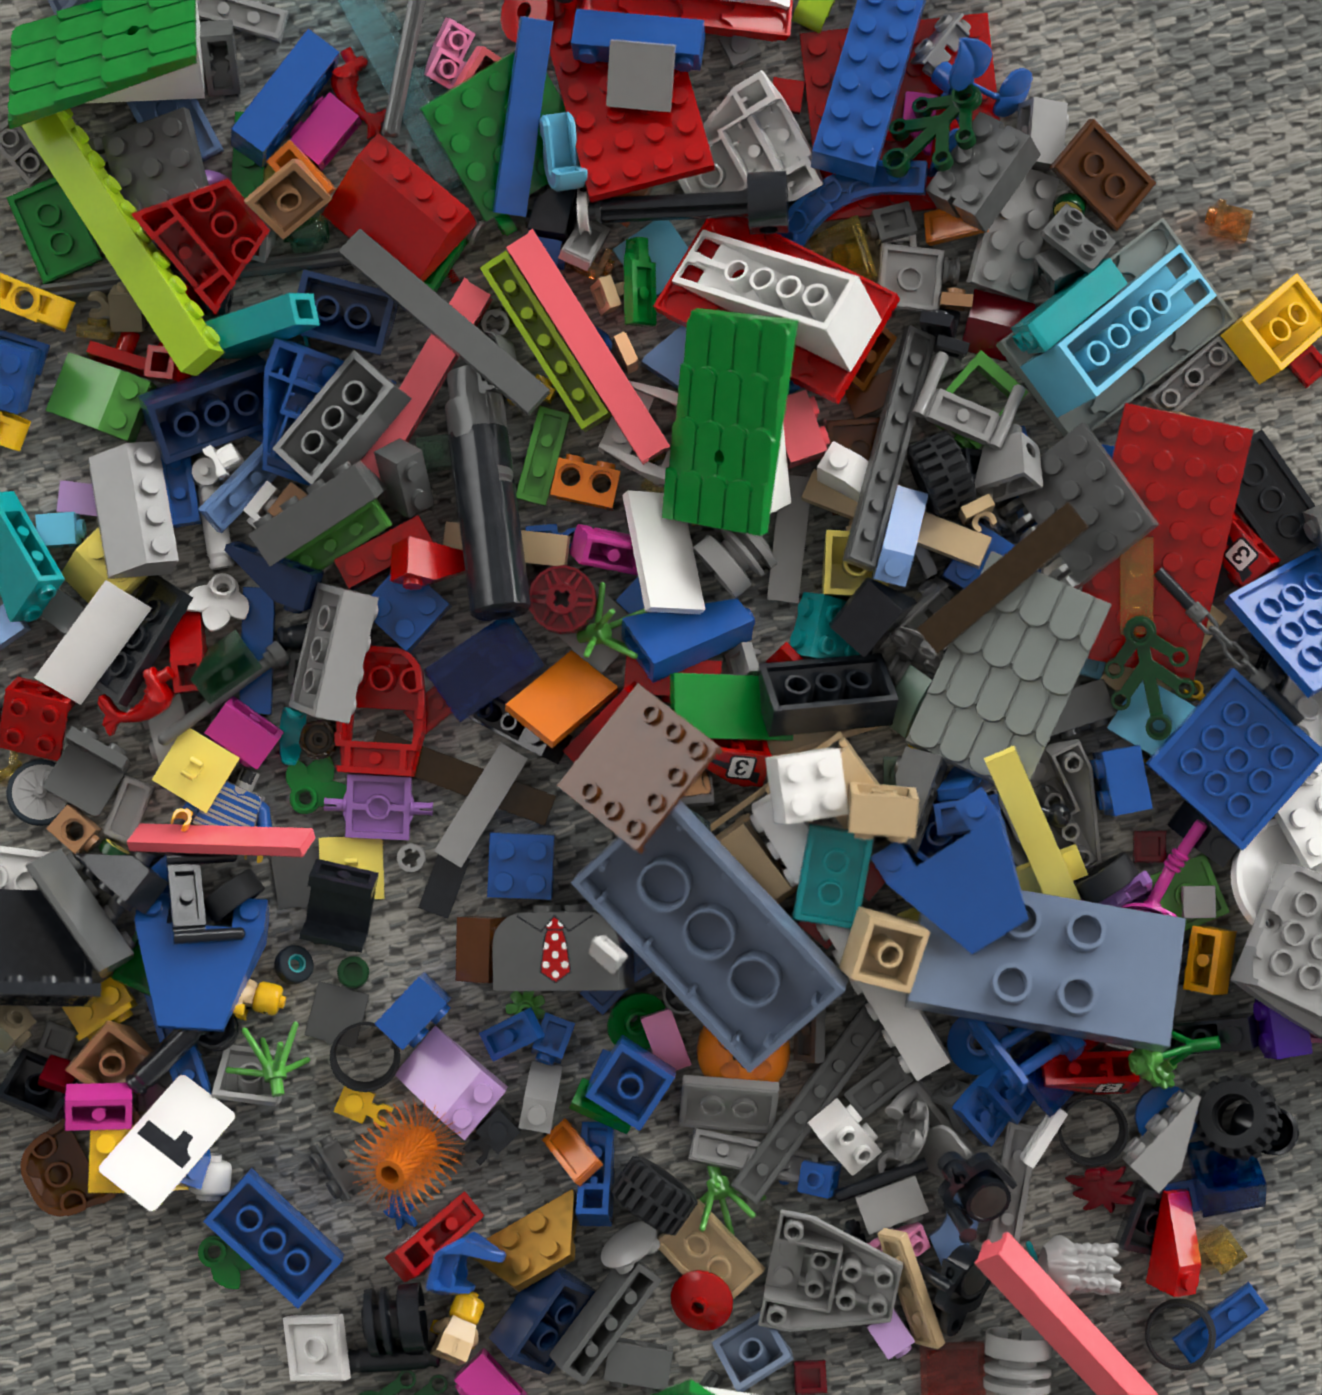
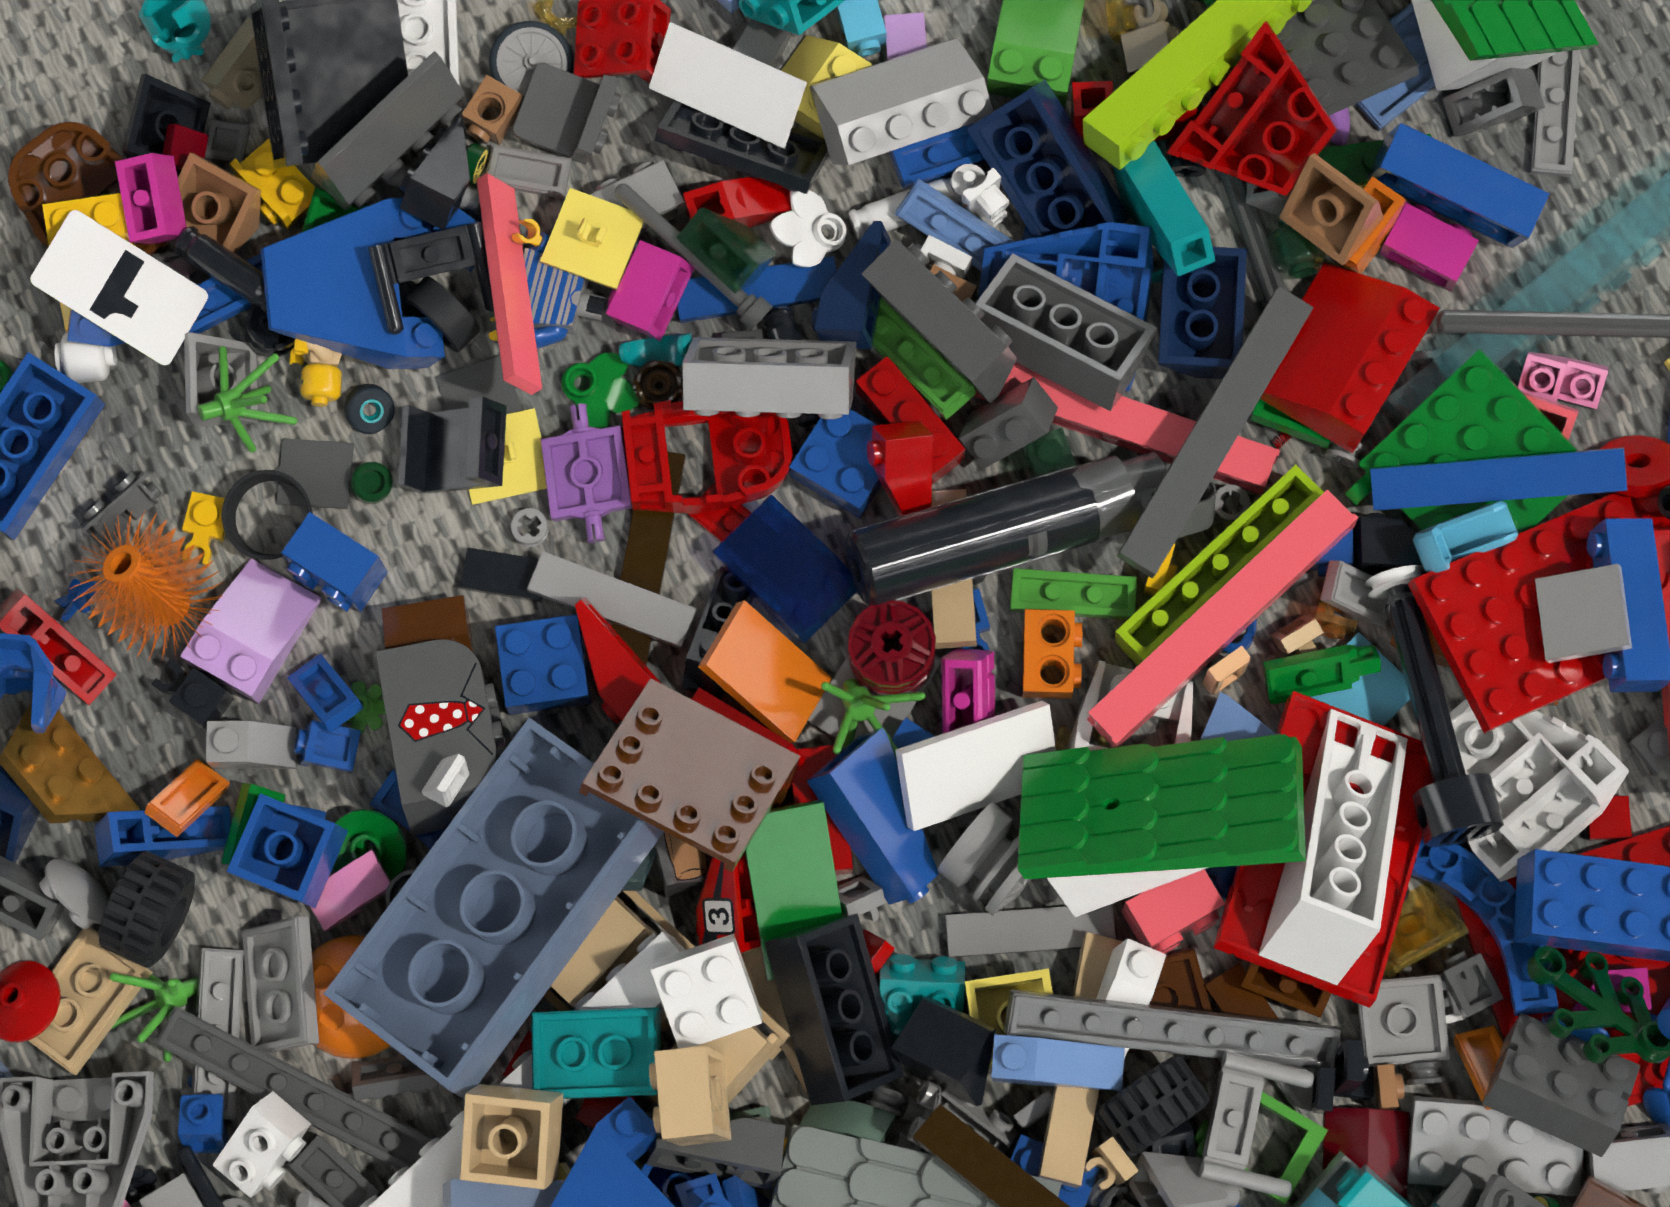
camera: 85 degrees right, 10 degrees down
red tile [86,332,149,379] -> none
red animal [97,666,175,737] -> none
red animal [331,47,387,140] -> none
none -> red slope [575,597,662,724]

